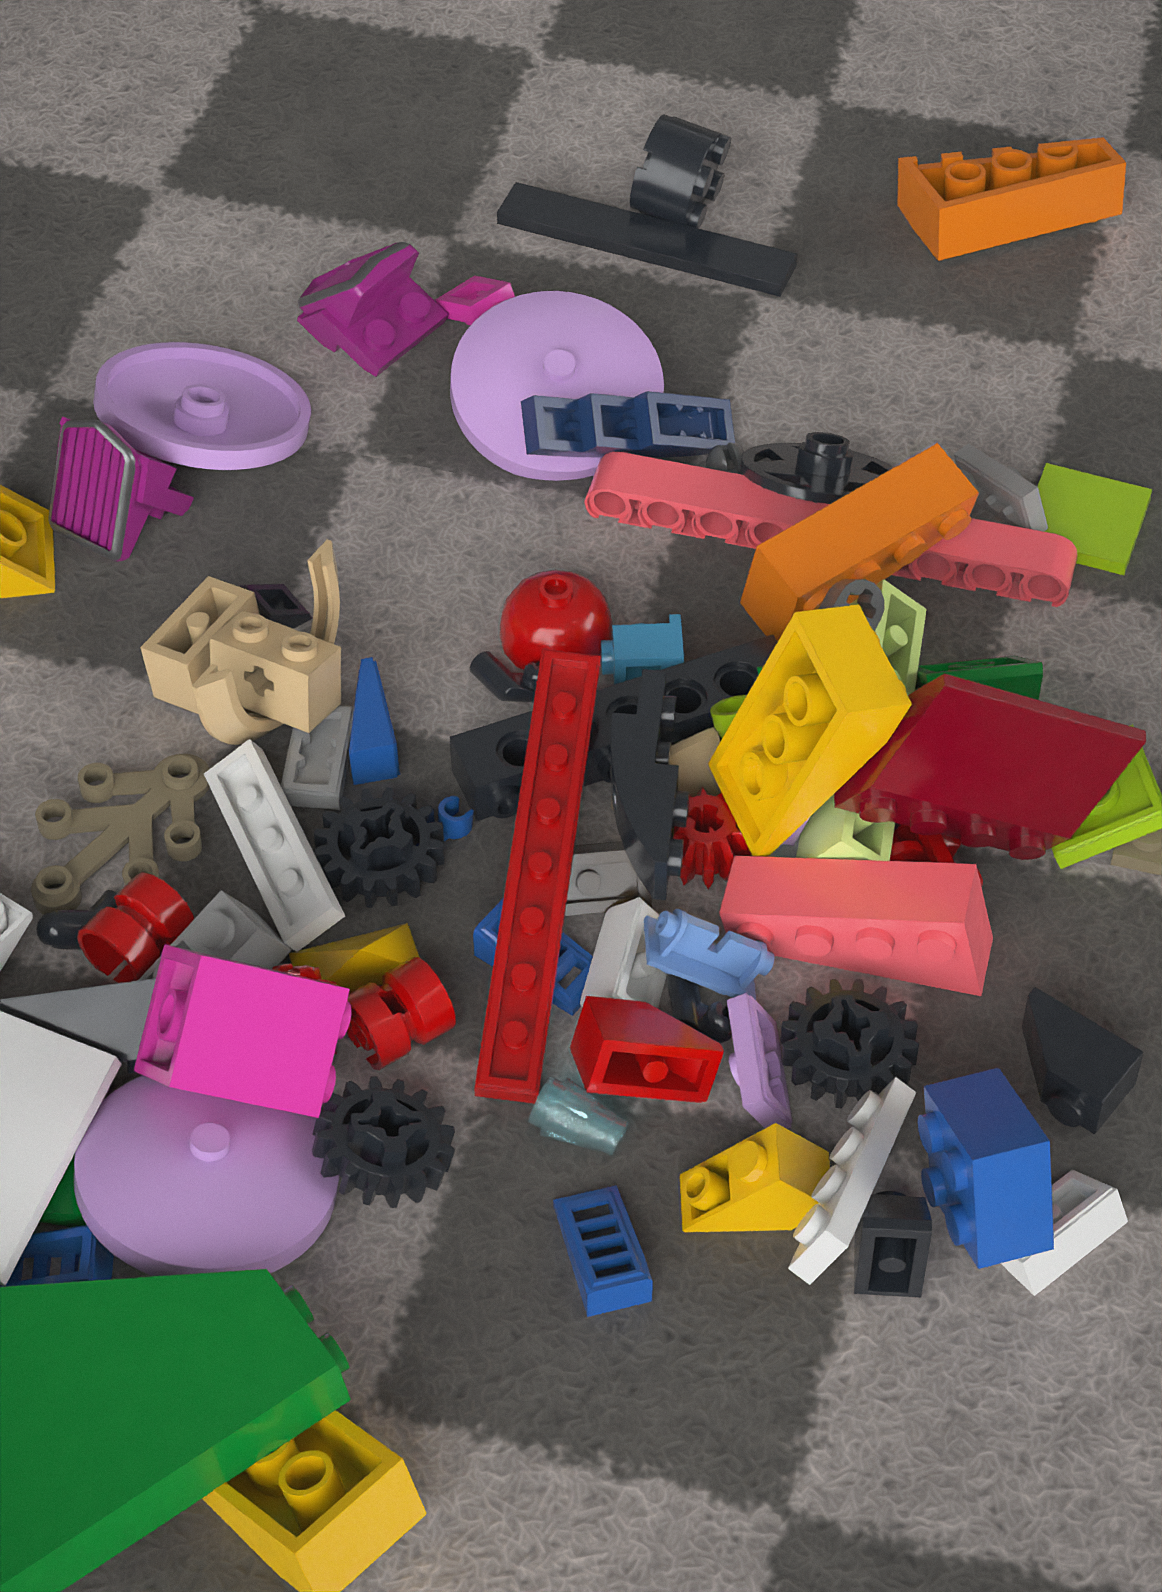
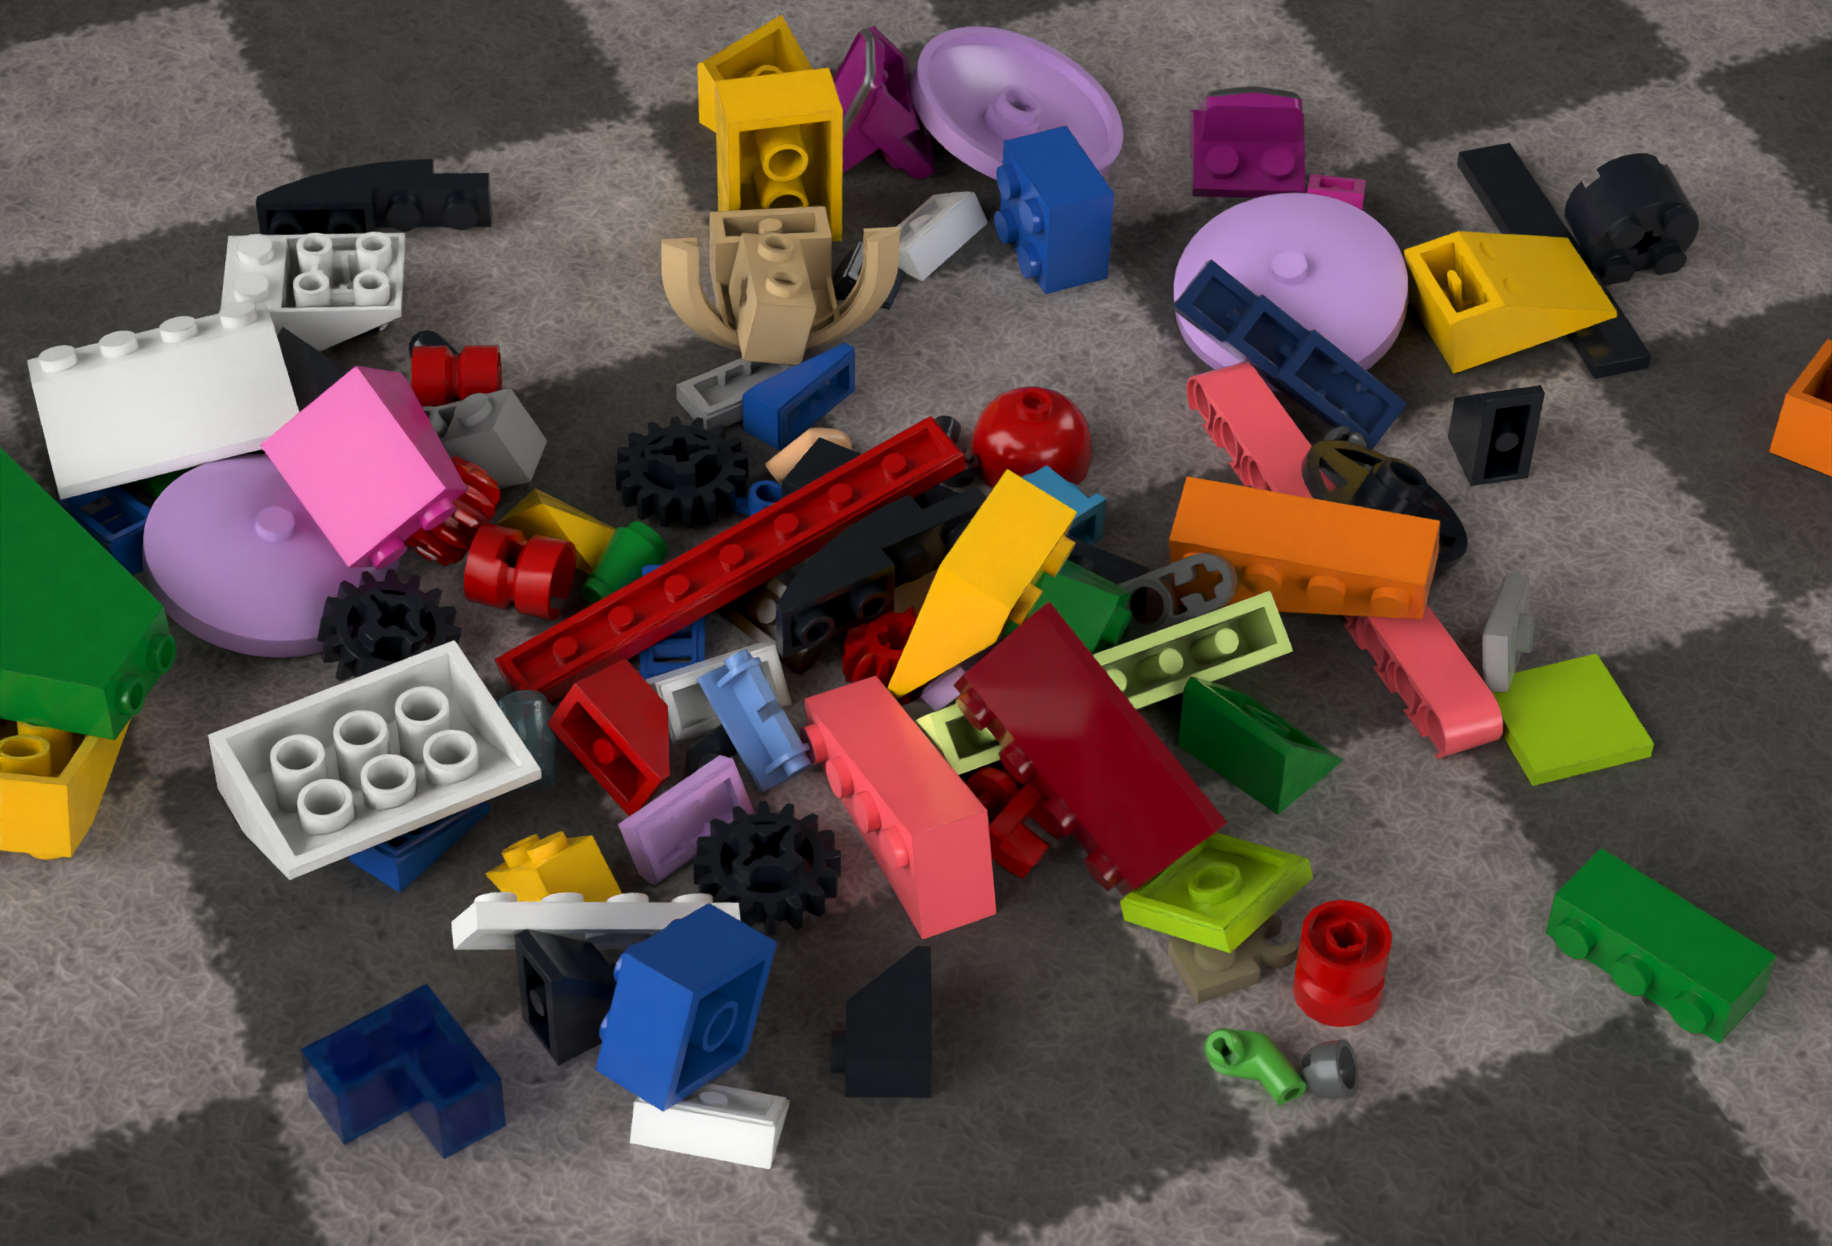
camera: 50 degrees right, 5 degrees down
dark tan plant [31,754,210,915] -> none
white plate [204,739,345,952] -> none
none -> white slope [208,640,542,880]
none -> clear blue brick [300,983,506,1159]
none -> green cone [580,521,669,603]
none -> yellow brick [715,68,843,242]
none -> light nougat arm [765,428,852,486]
none -> white slope [897,191,988,281]
none -> blue brick [994,126,1114,294]
none -> yellow slope [1404,231,1617,374]
none -> black slope [1448,385,1545,486]

